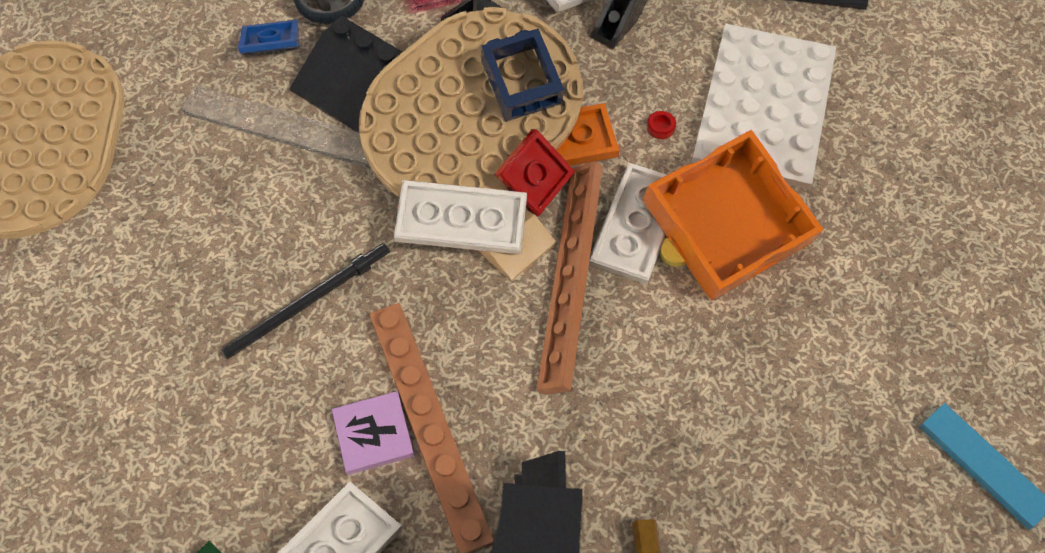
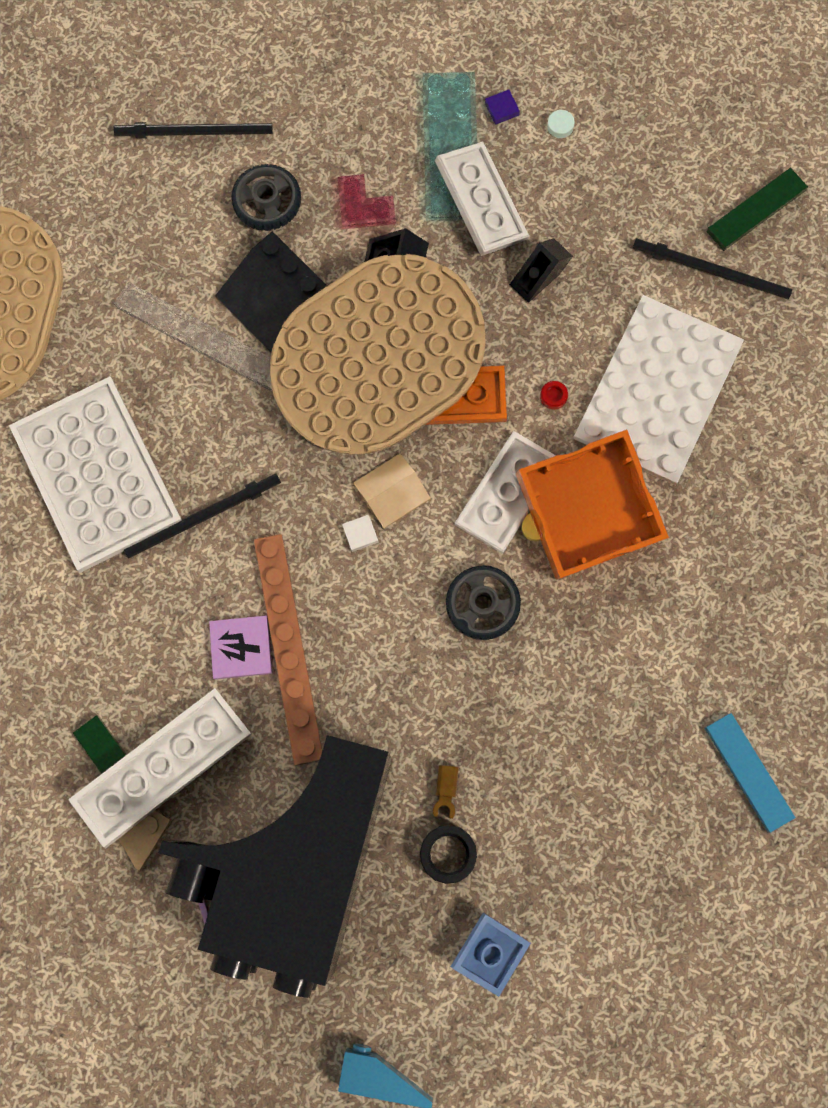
camera: 15 degrees right, 15 degrees up
blue slope [238,19,300,55] -> none
white tile [394,180,527,255] -> none
dark blue window [481,28,564,122] -> none
red tile [494,129,576,217] -> none
black slope [514,451,566,488] -> none
nougat plate [537,160,603,395] -> none
none -> white plate [9,377,182,573]
none -> white tile [342,515,379,552]
none -> dark grey wheel [446,565,521,640]

